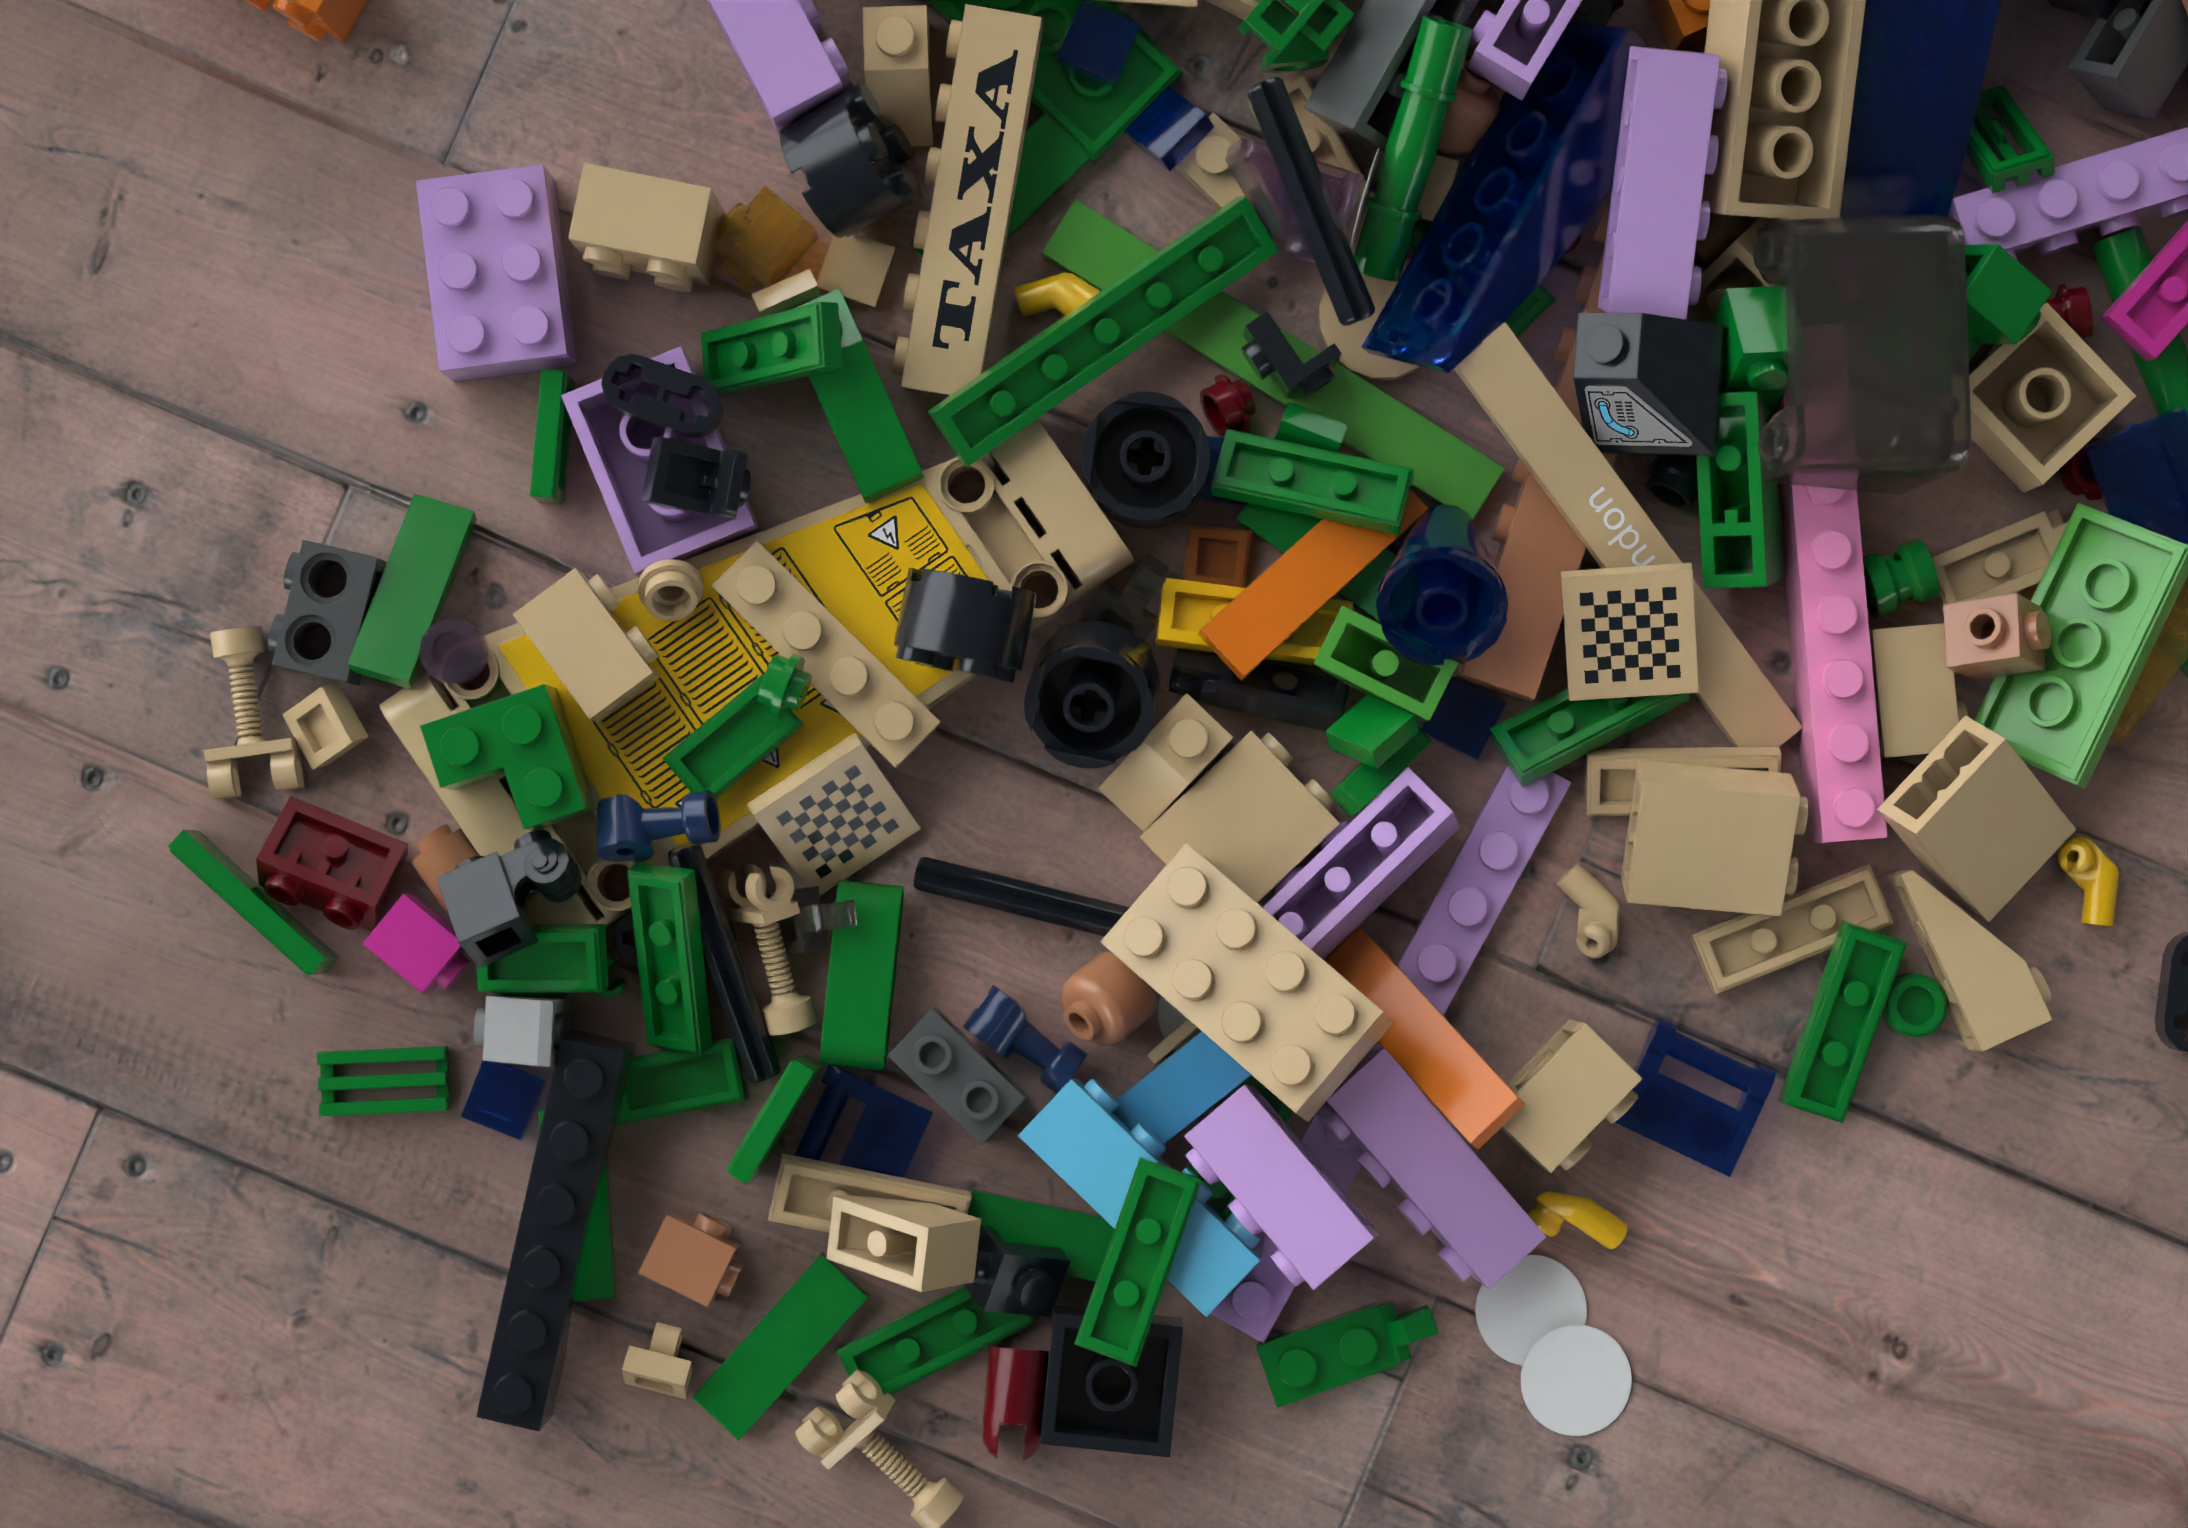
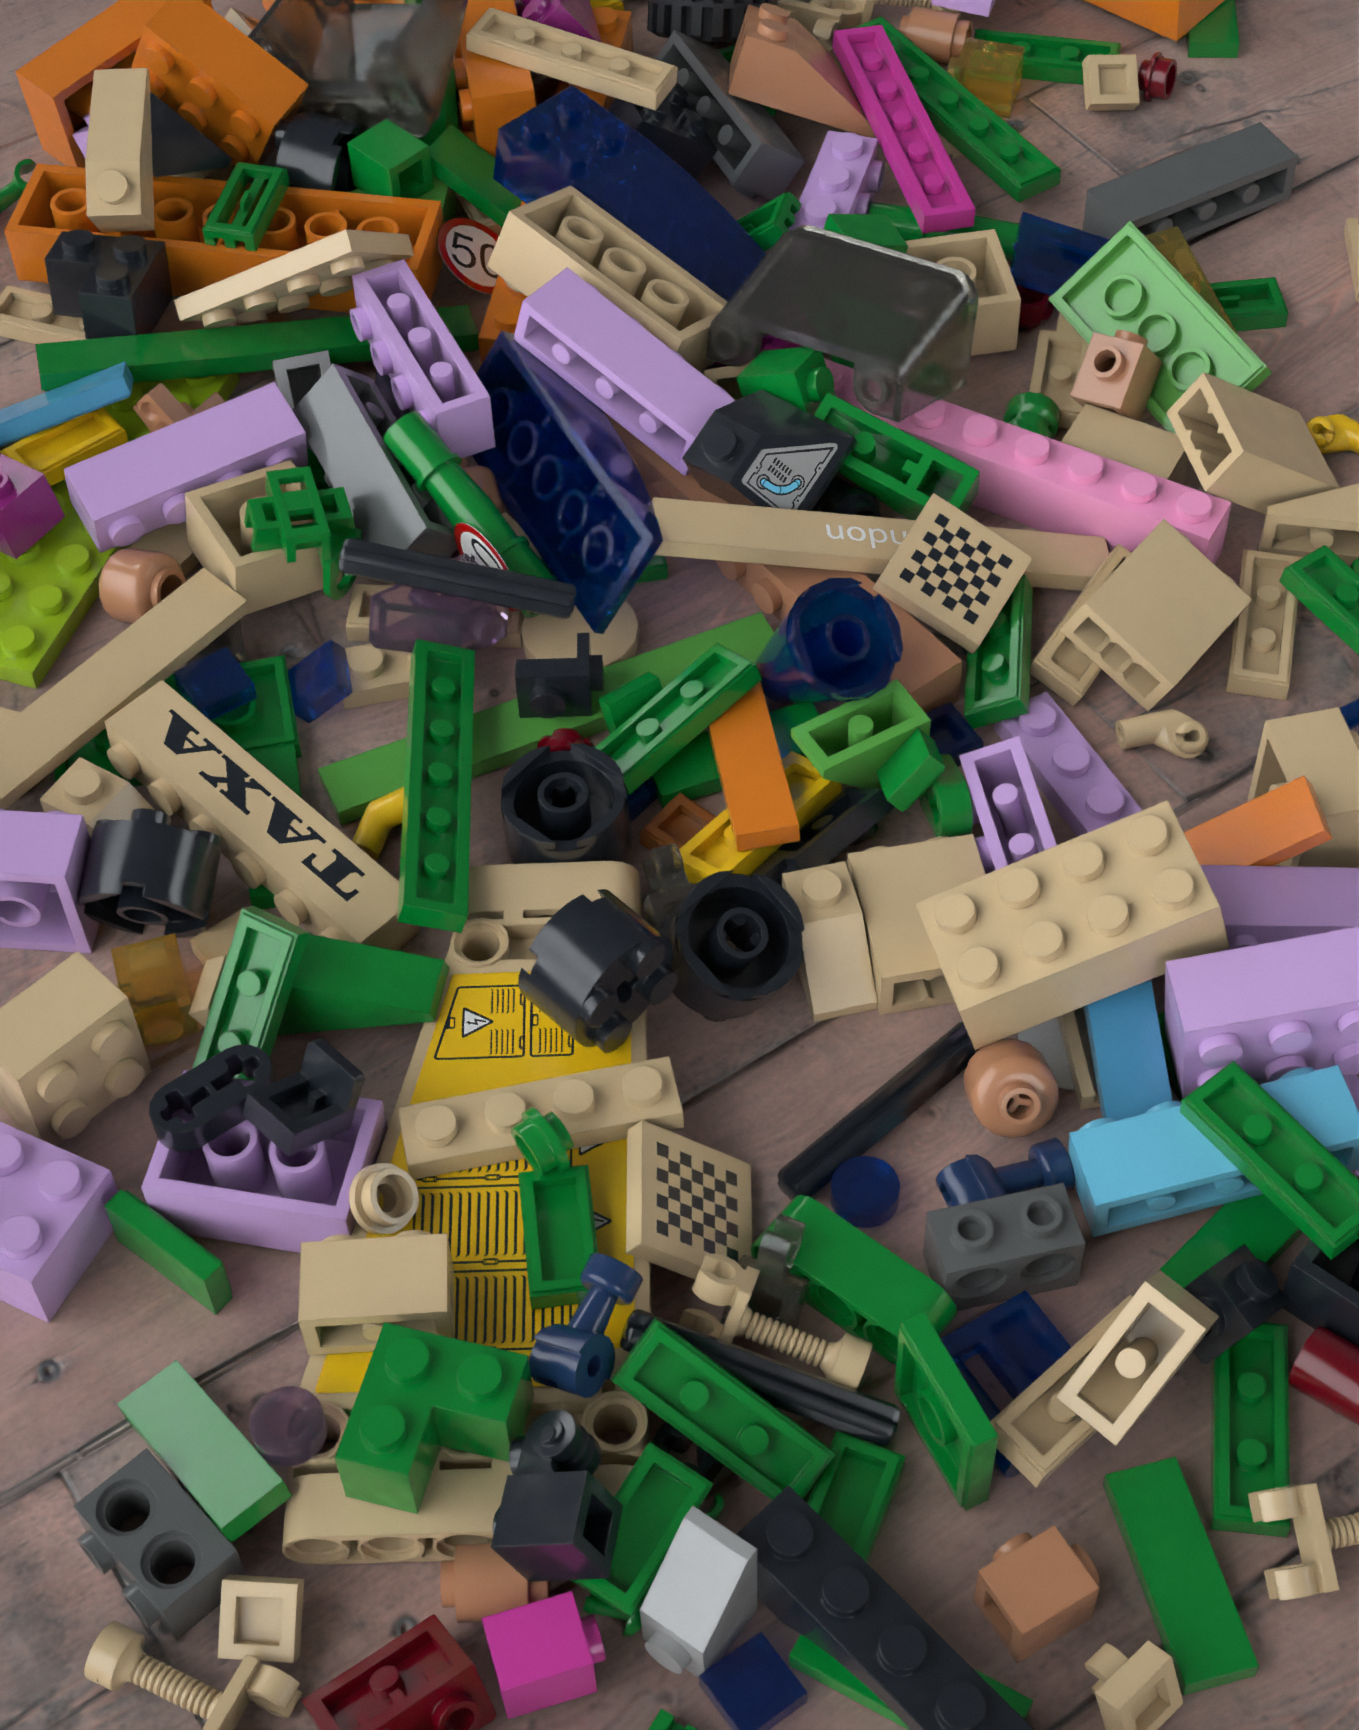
camera: 60 degrees left, 35 degrees down
none -> clear blue tile [830,1156,900,1228]

